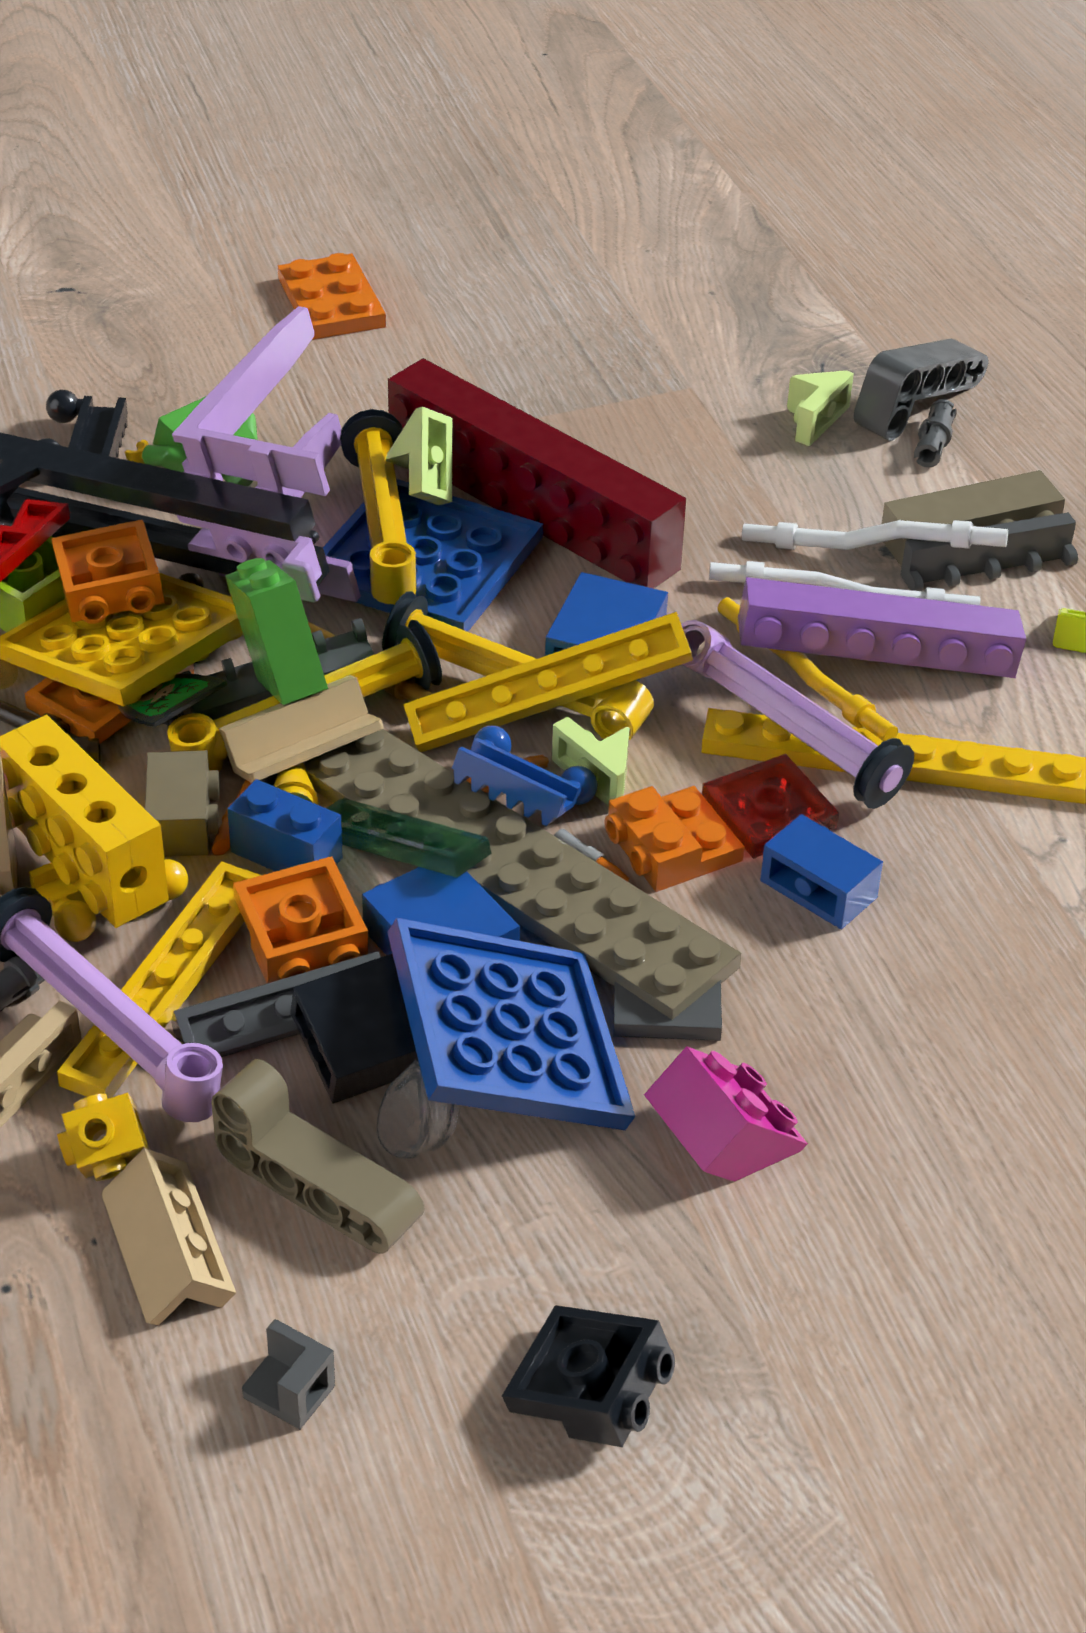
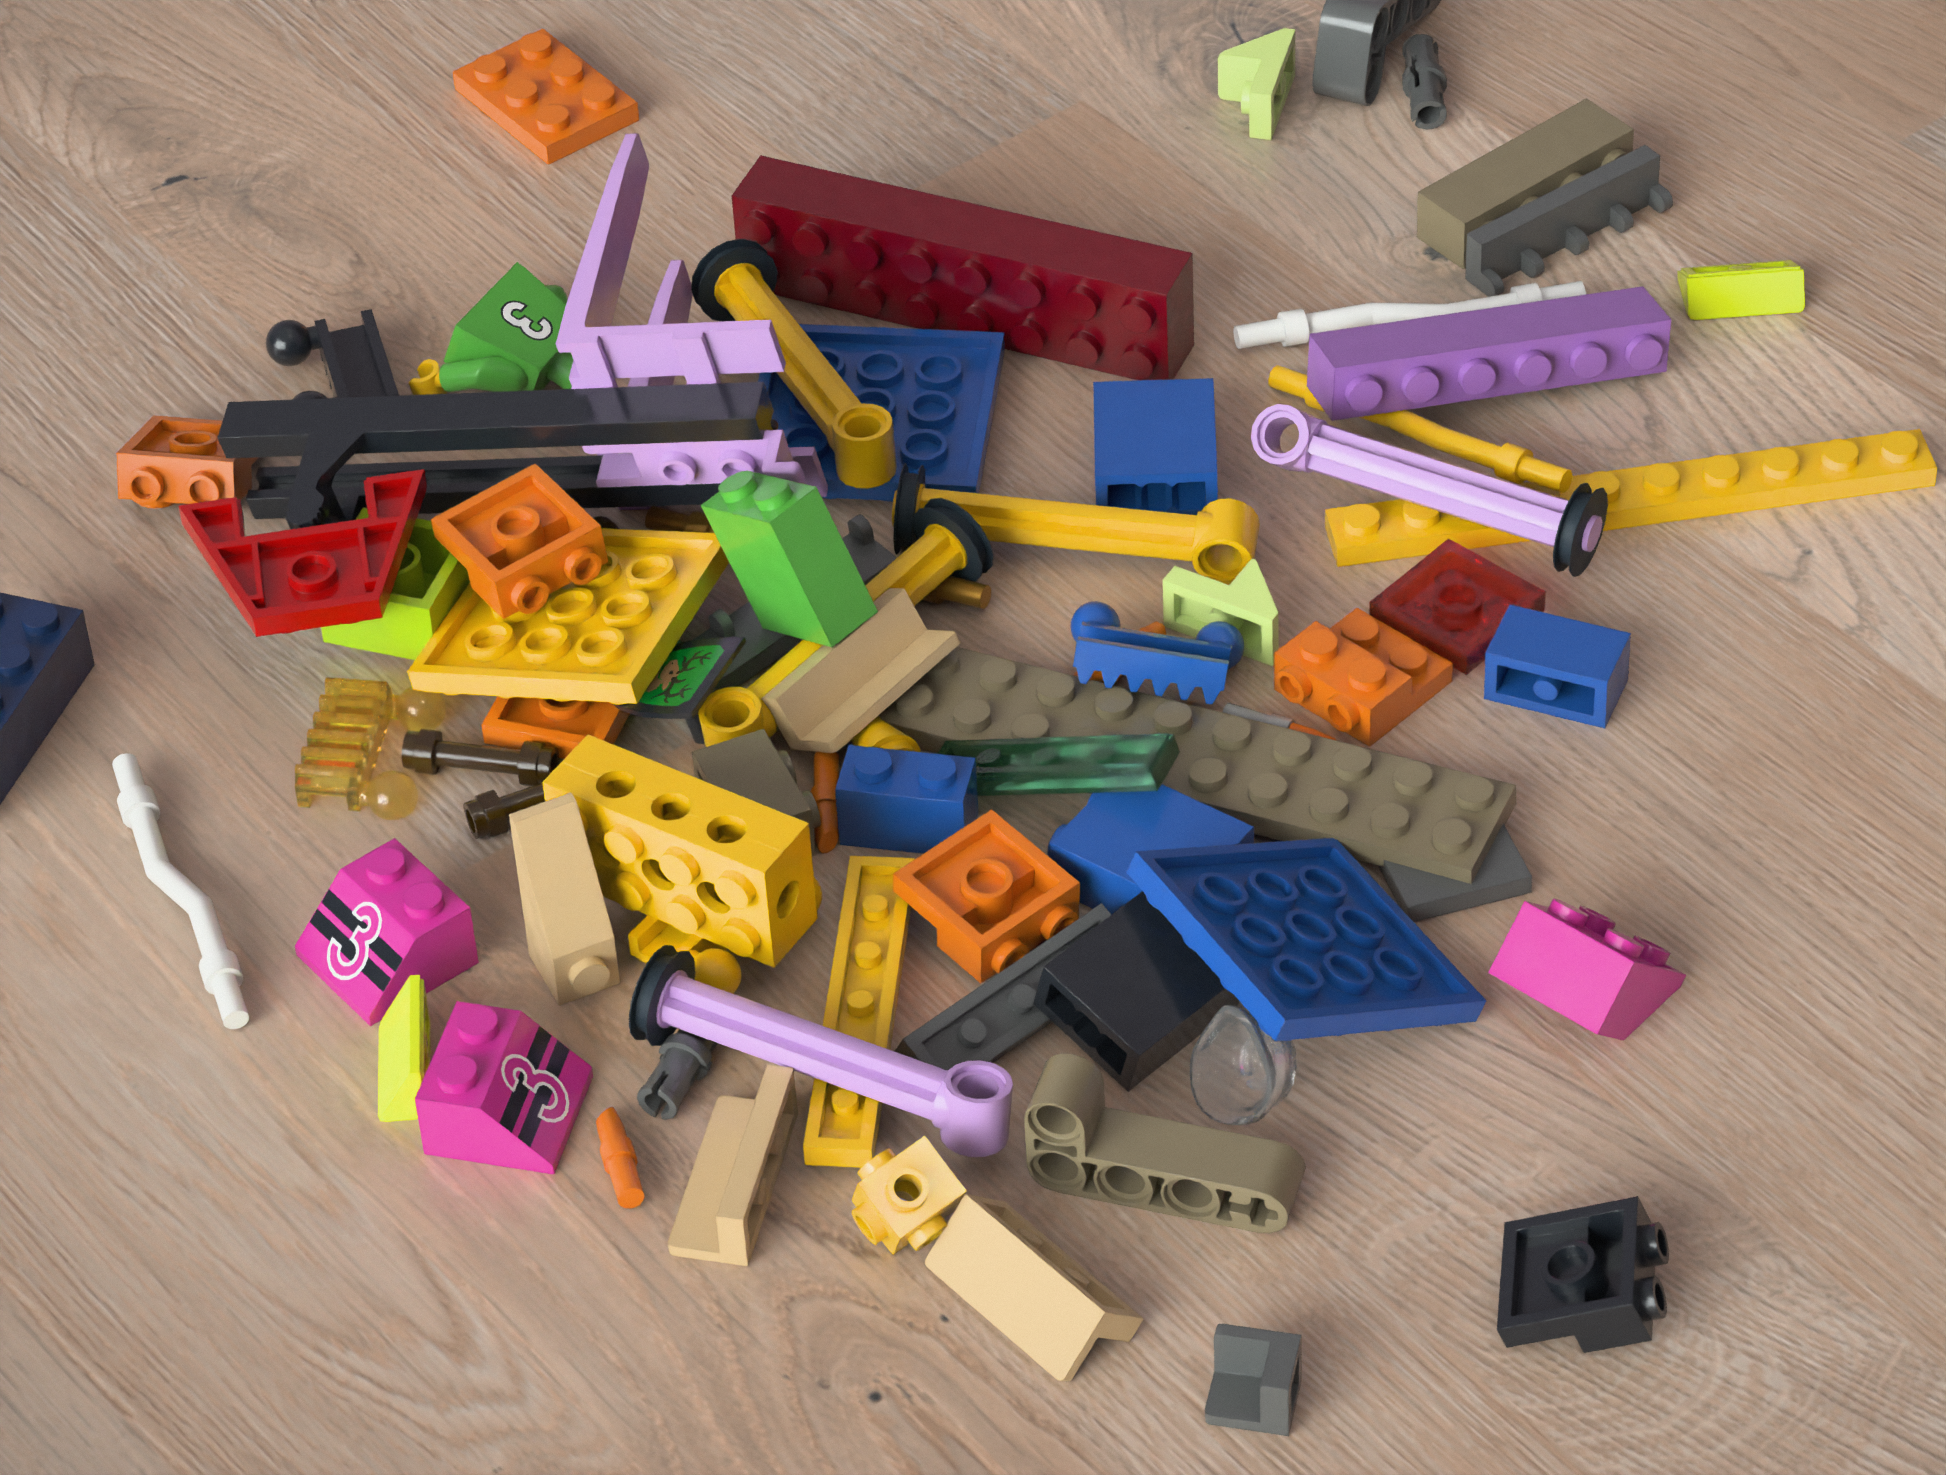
camera: 15 degrees left, 0 degrees up
yellowish green slope [386,407,452,505] -> none
yellow plate [403,612,693,752] -> none
white bar [742,520,1008,550] -> none

